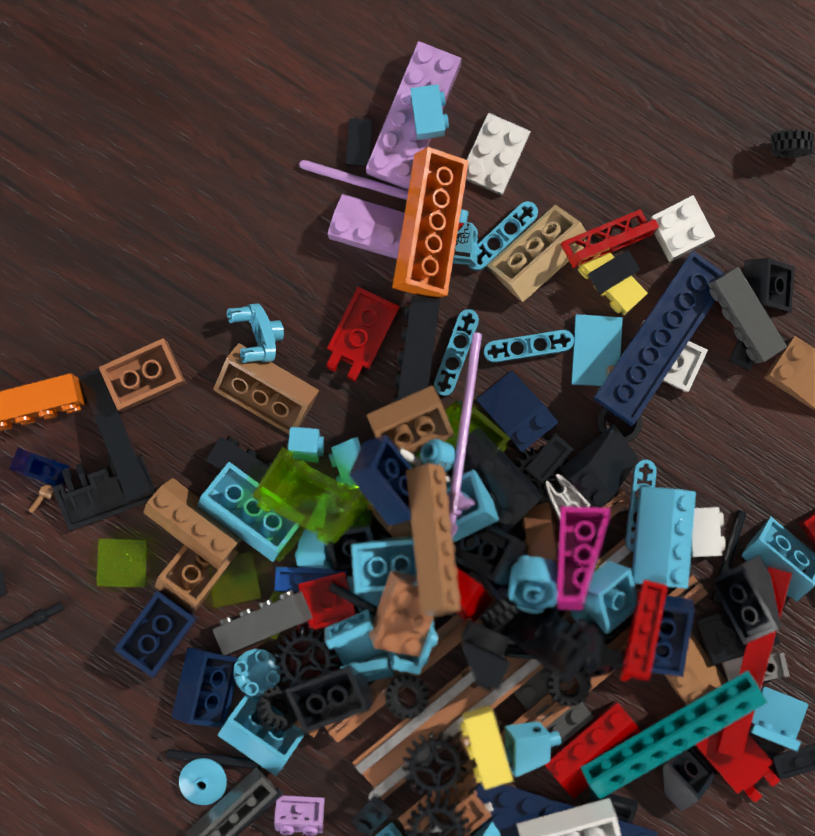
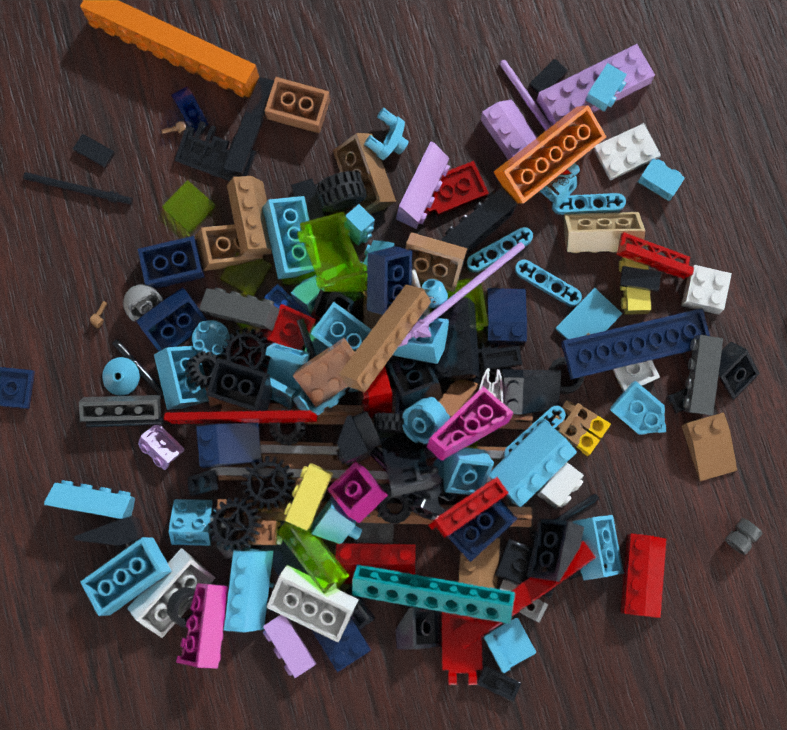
camera: 40 degrees right, 5 degrees down
none -> medium nougat hand [90,301,107,328]
none -> light grey cylinder [123,284,163,322]
none -> red tile [164,410,318,424]
none -> dark blue slope [197,423,262,468]
none -> clear neon green brick [277,521,349,594]
none -> black tyre [315,171,367,212]
none -> dark pink brick [327,461,388,523]
none -> lavender slope [396,142,450,229]
none -> medium nougat hips [551,400,611,457]
none -> medium azure tile [610,381,666,435]
none -> medium azure brick [638,158,685,201]

